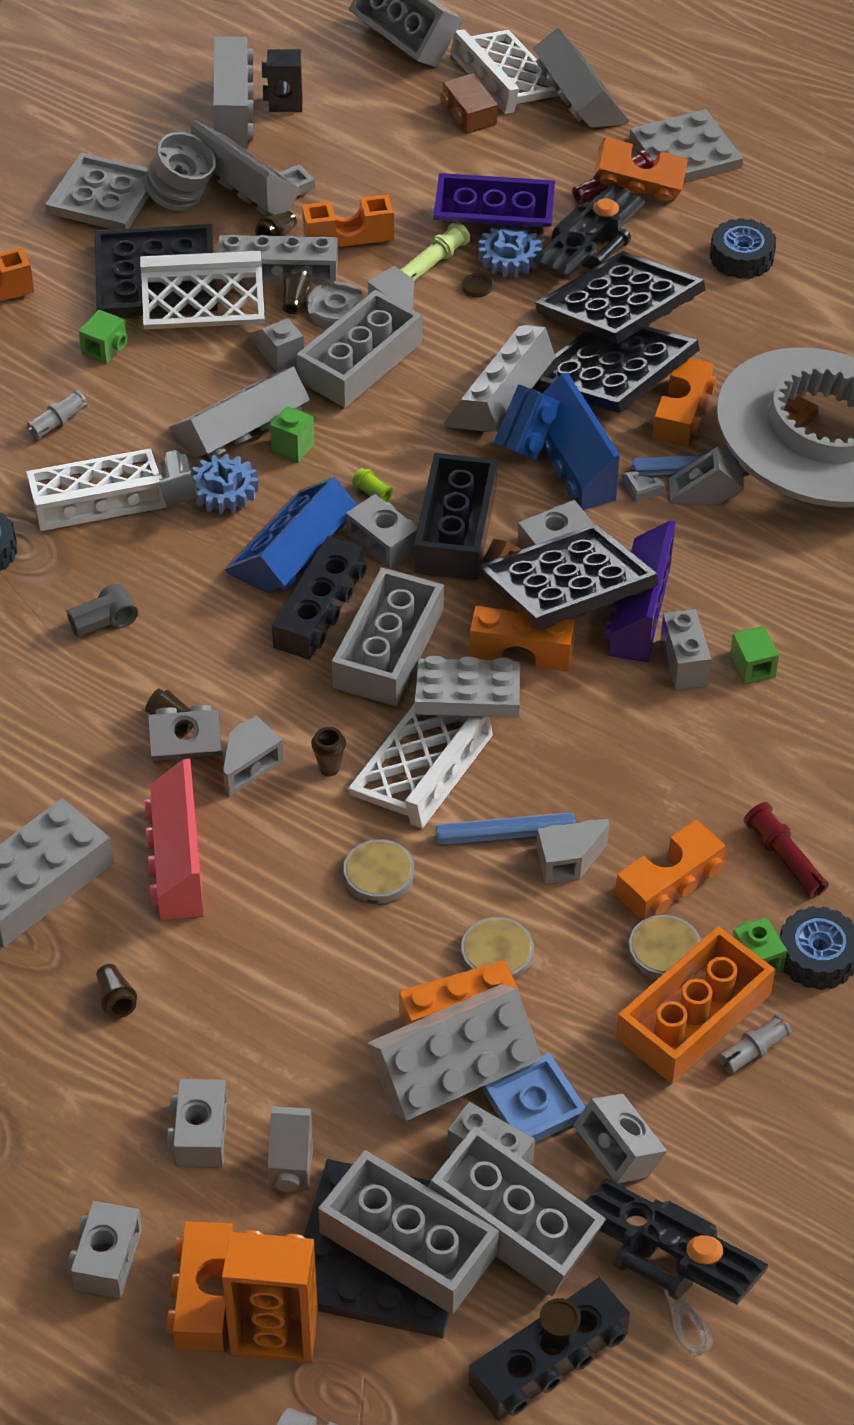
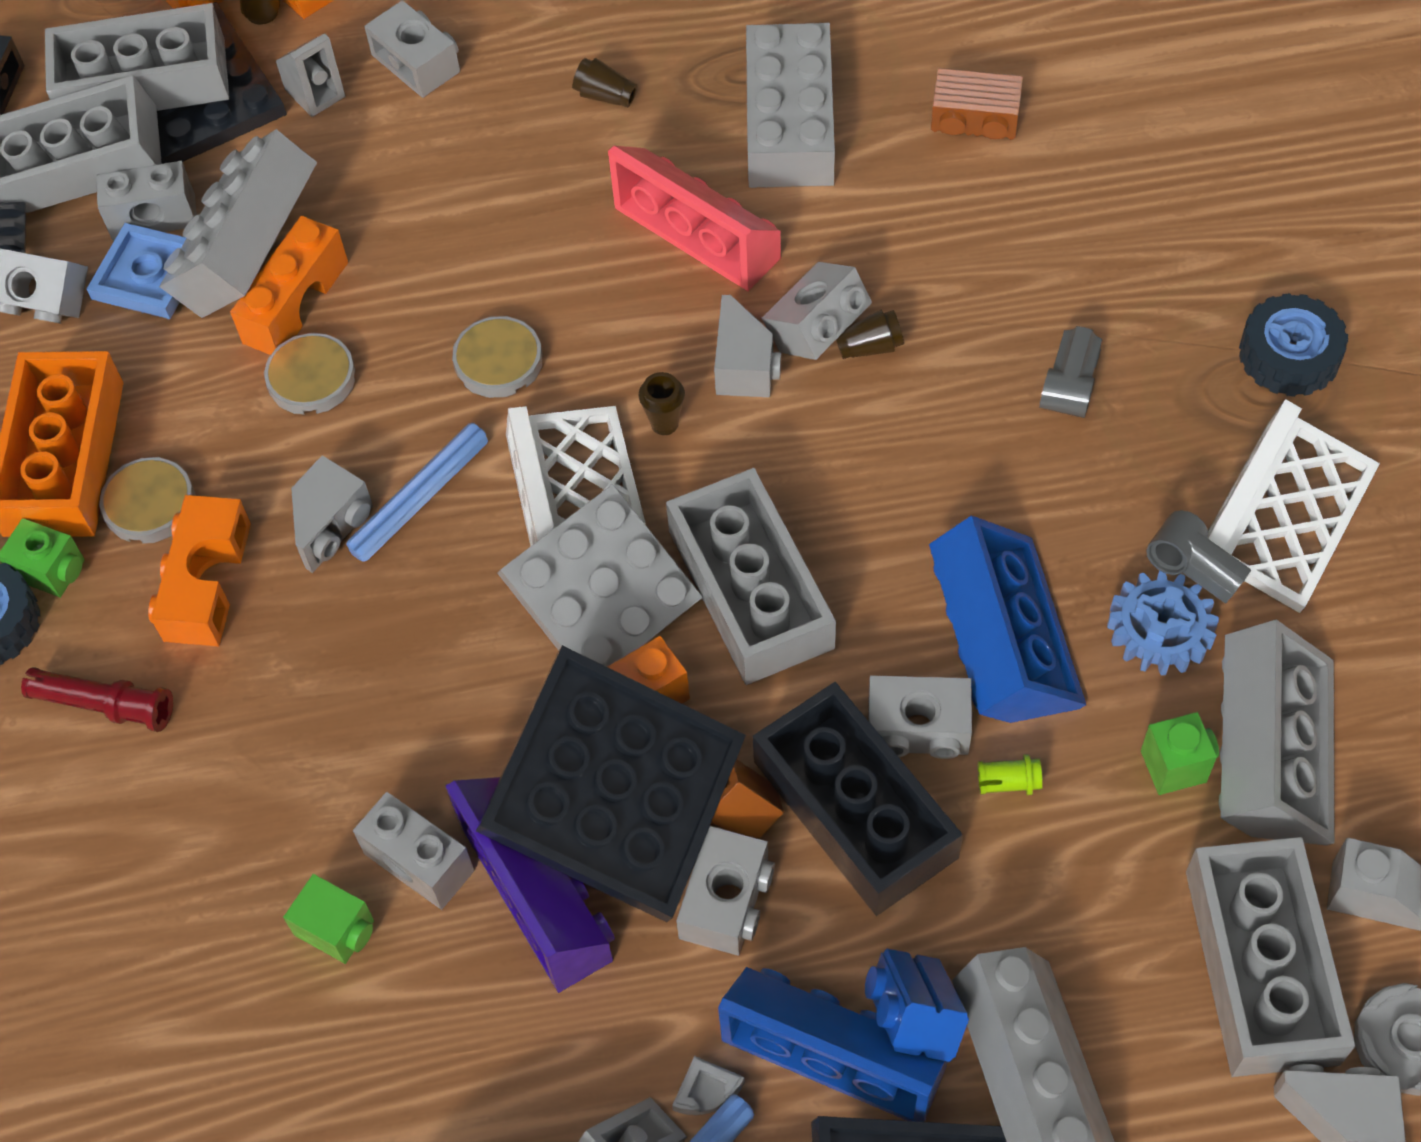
camera: 140 degrees right, 10 degrees up
black brick [272,536,367,660] -> none

